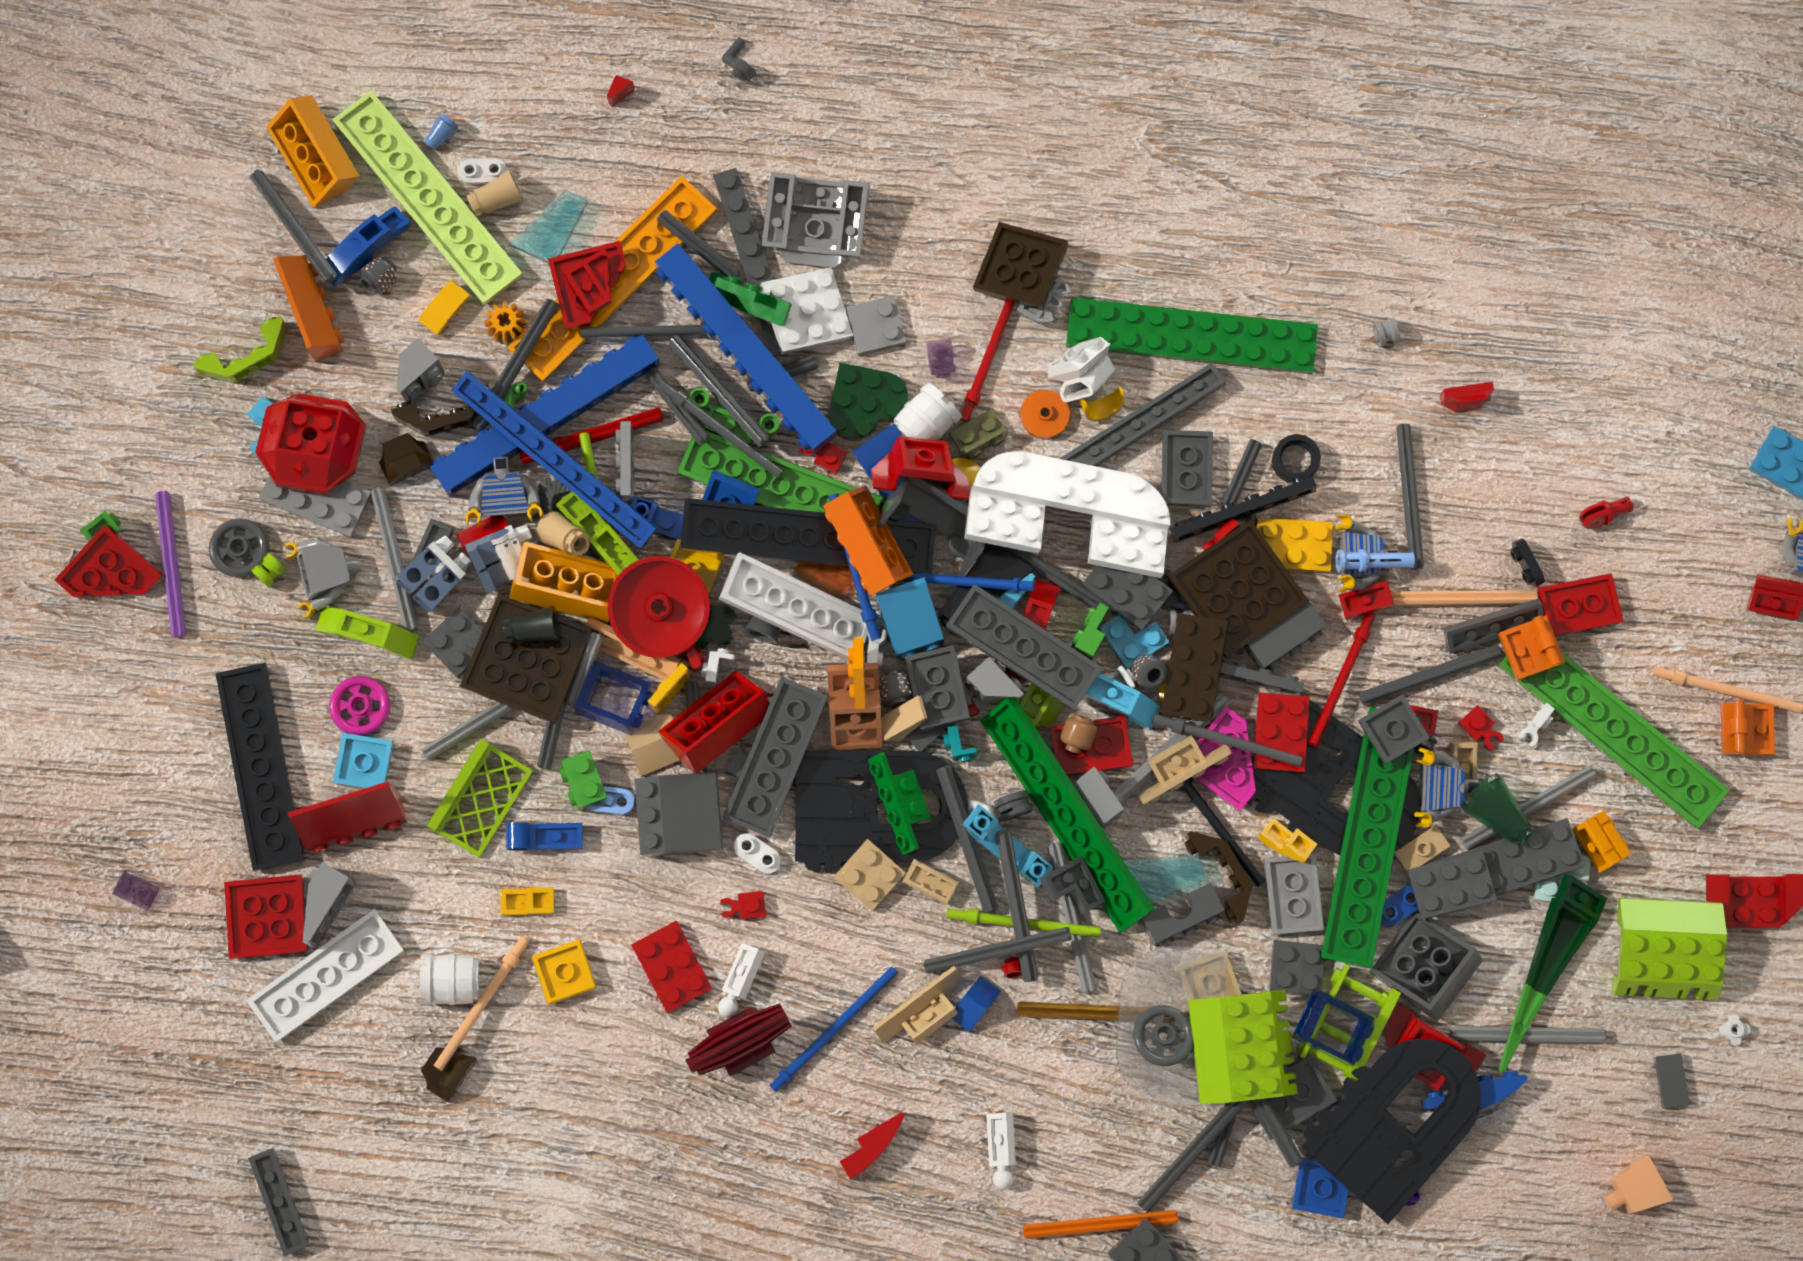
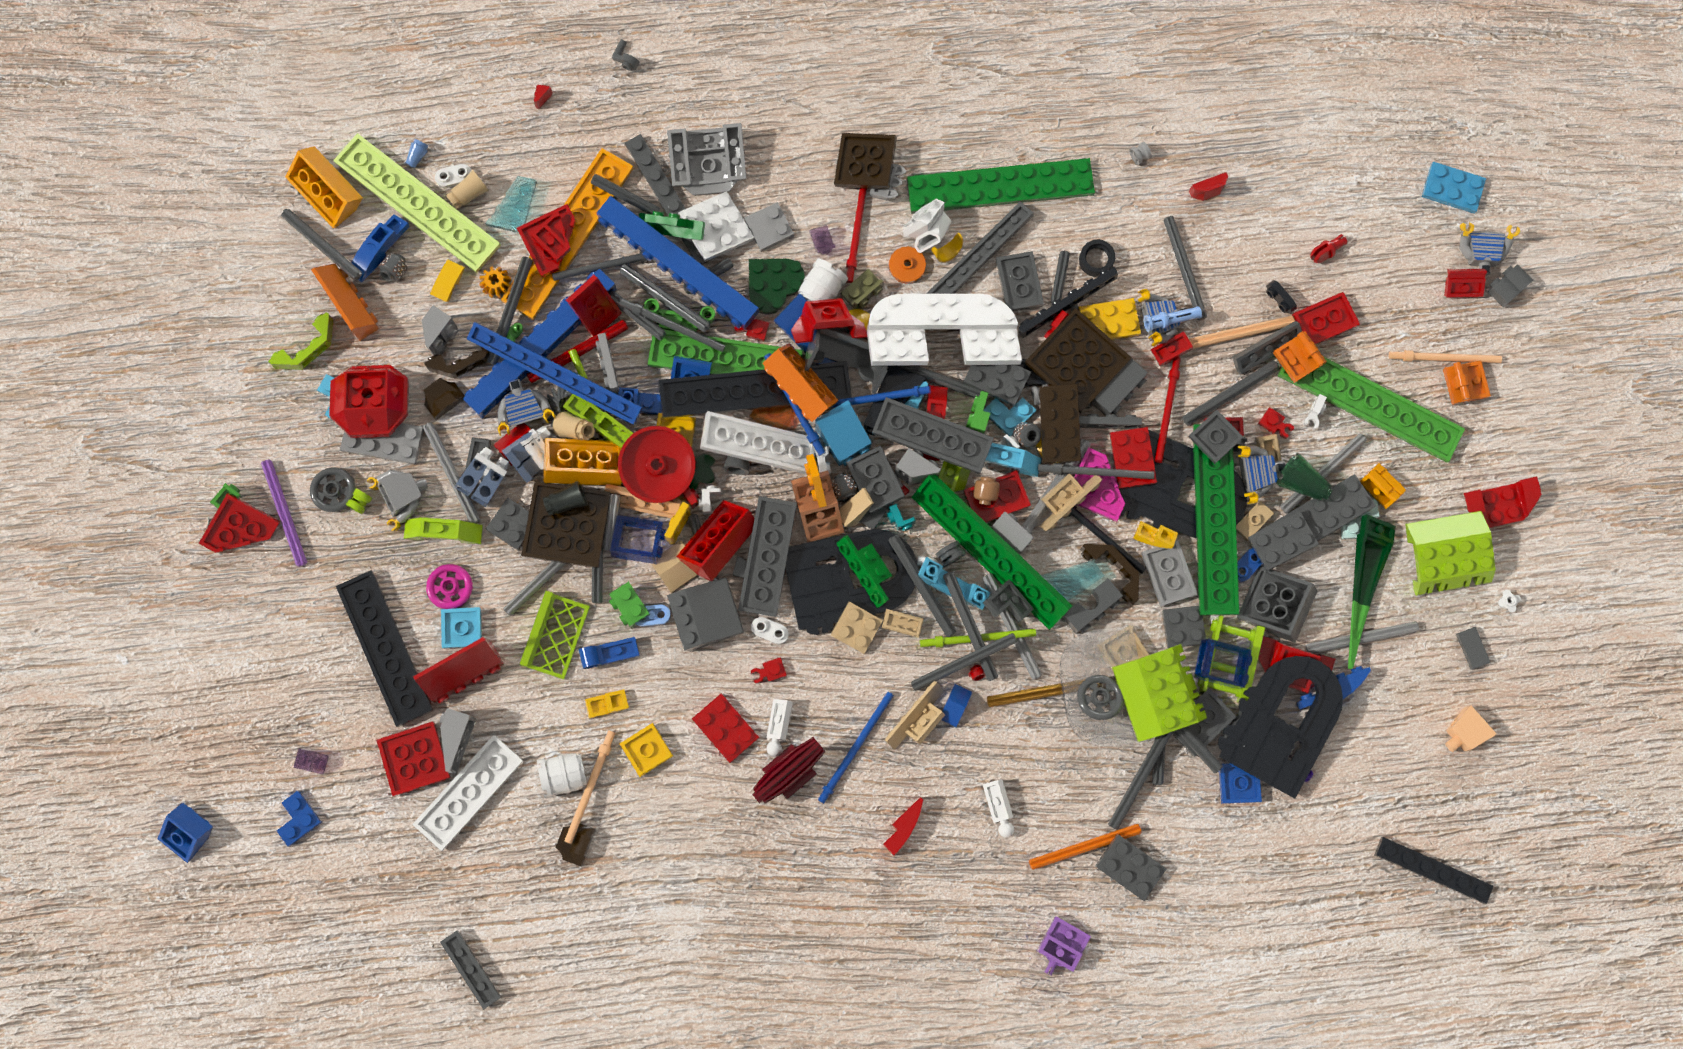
camera: 15 degrees left, 0 degrees up
none -> blue plate [277,791,322,847]
none -> red plate [566,275,622,336]

